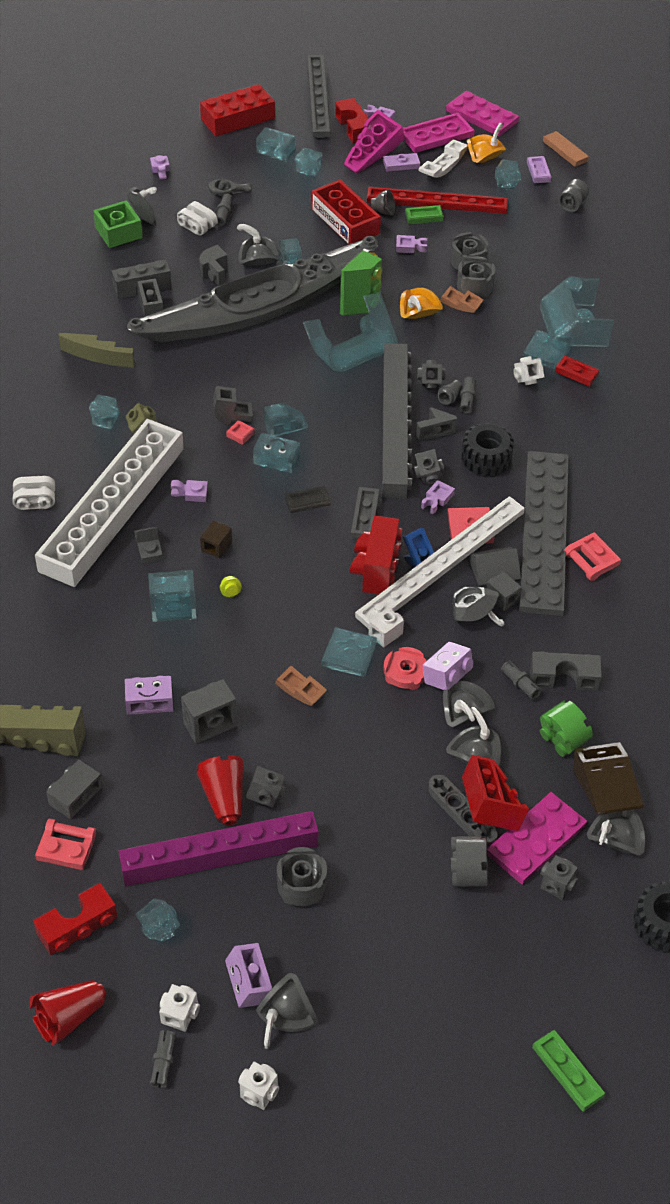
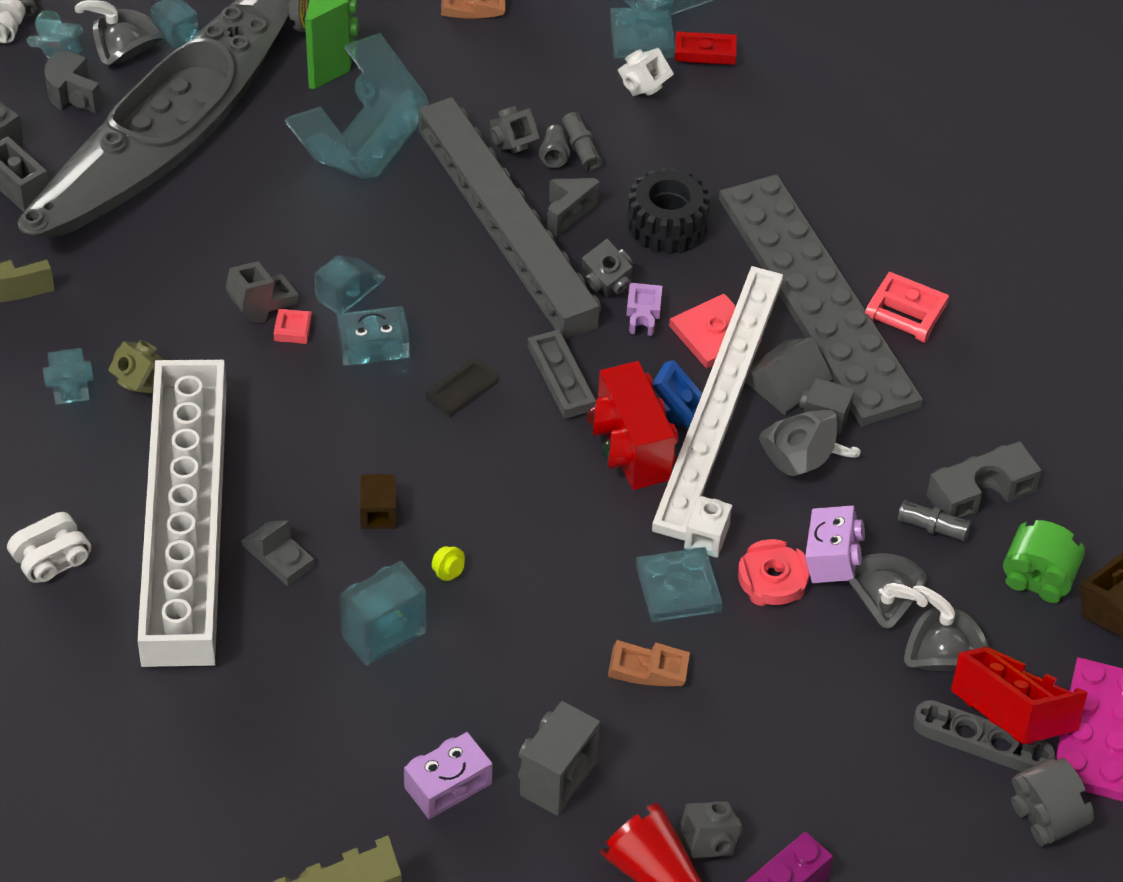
camera: 30 degrees left, 0 degrees up
lavender plate [171,480,207,502] -> none
light orange hat [400,288,443,319] -> none
none -> clear light blue hips [26,10,84,58]

